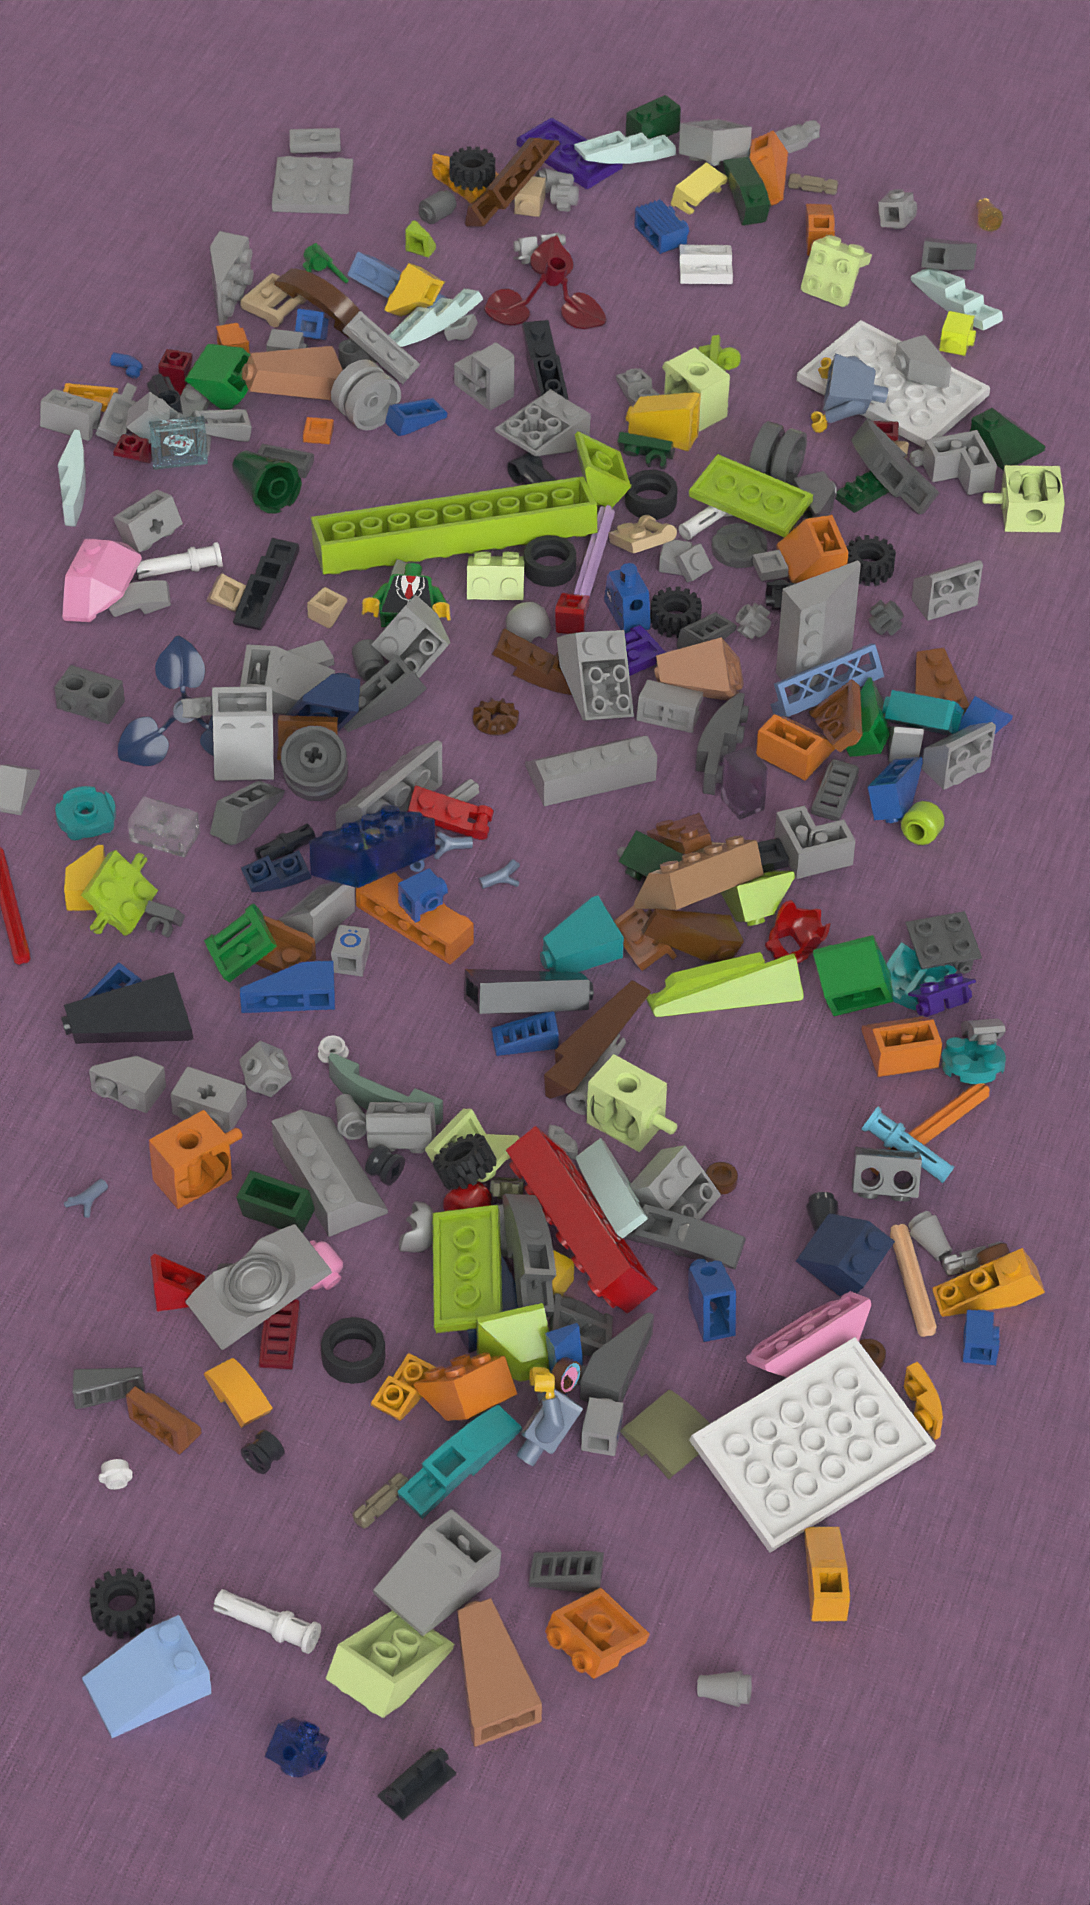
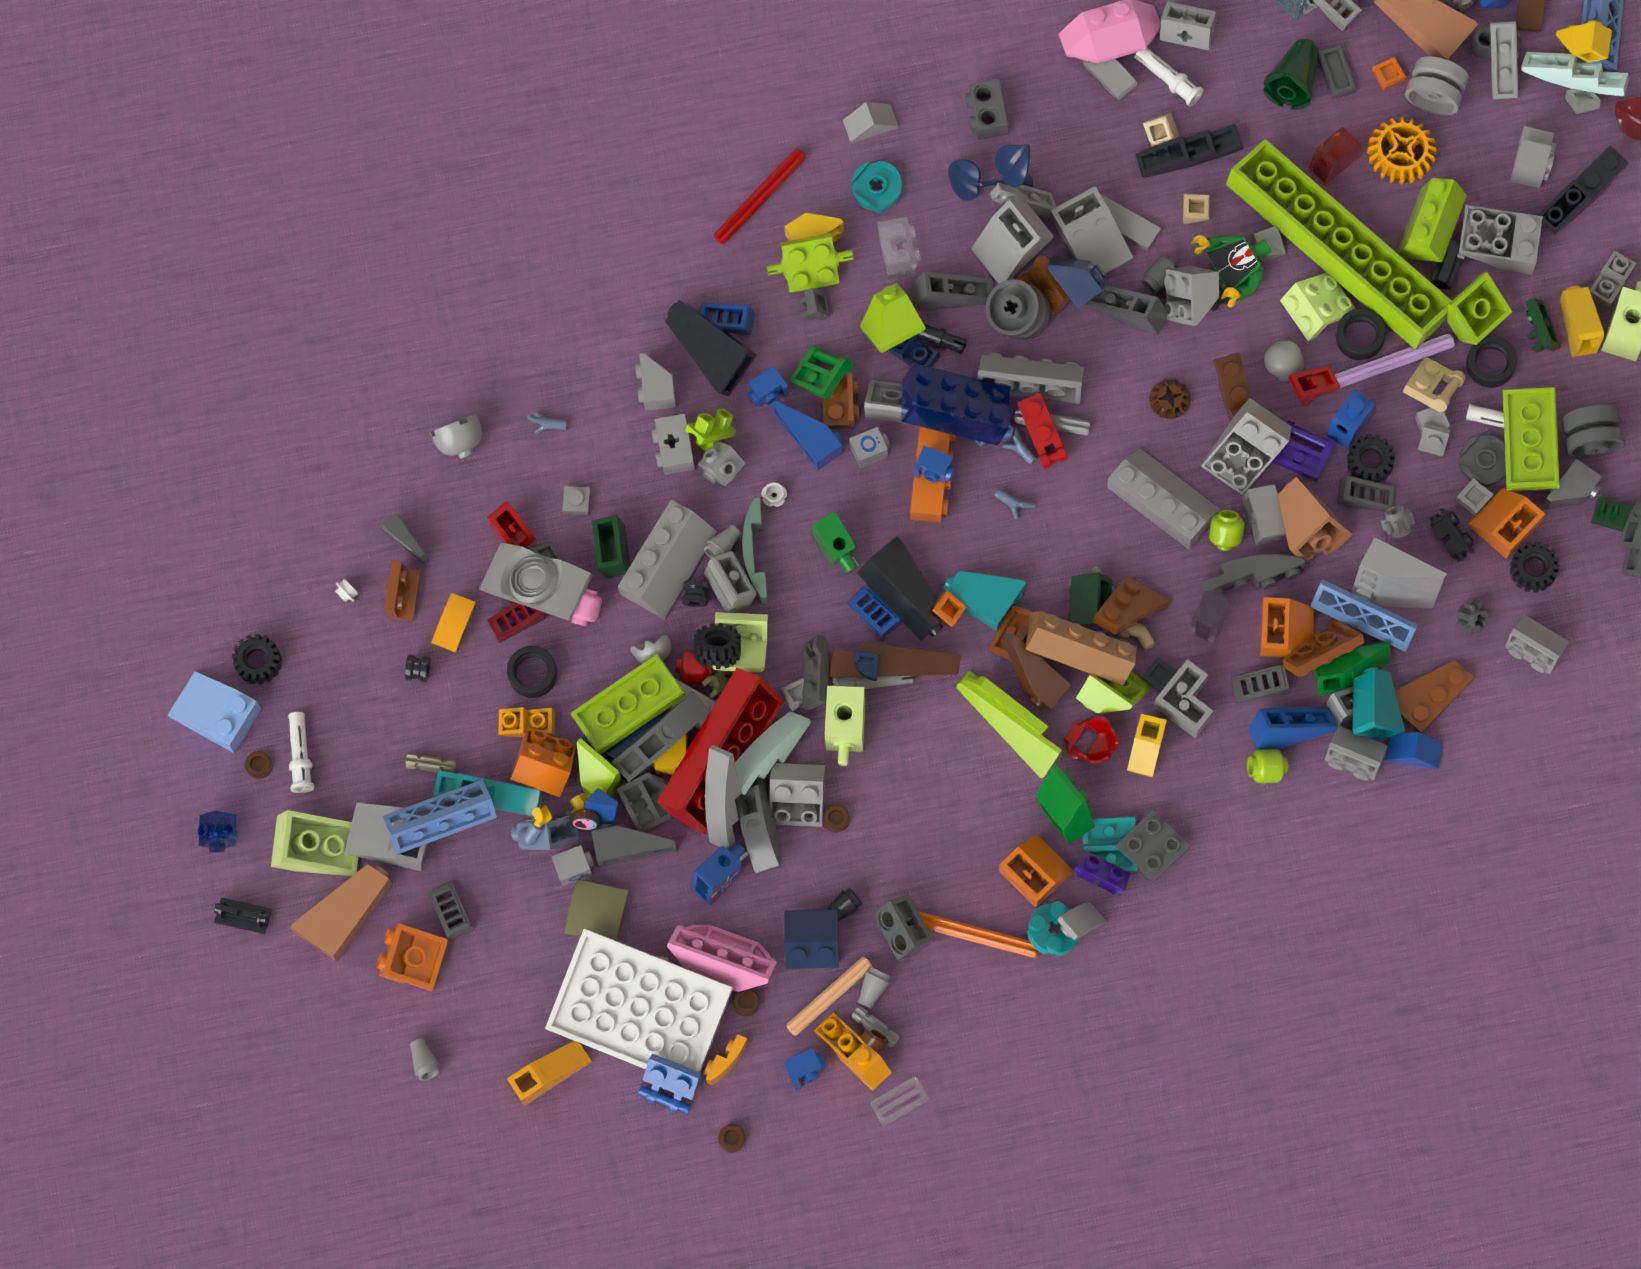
camera: 65 degrees right, 25 degrees up
orange piece [149,1110,243,1209] -> none
blue slope [385,398,448,436] -> none
medium azure pin [861,1106,955,1184] -> none
none -> reddish brown tile [245,751,273,779]
none -> medium blue fence [383,780,497,854]
none -> light grey cylinder [429,413,483,459]
none -> light grey plate [562,486,591,515]
none -> plate [638,1053,702,1115]
none -> lime hips [685,408,736,451]
none -> light grey slope [705,745,741,851]
none -> reddish brown tile [718,1124,746,1153]
none -> blue brick [747,366,789,407]
none -> dark grey hinge [802,635,829,711]
none -> green torso [810,511,859,574]
none -> dark blue tile [854,651,880,681]
none -> lime slope [860,283,926,353]
none -> clear tile [869,1075,930,1127]
none -> orange slope [932,590,967,627]
none -> yellow slope [1127,714,1167,778]
none -> lime head [1209,510,1245,551]
none -> clear red torso [1309,127,1362,185]
none -> light orange gear [1367,116,1437,185]
none -> lime slope [1397,178,1467,262]

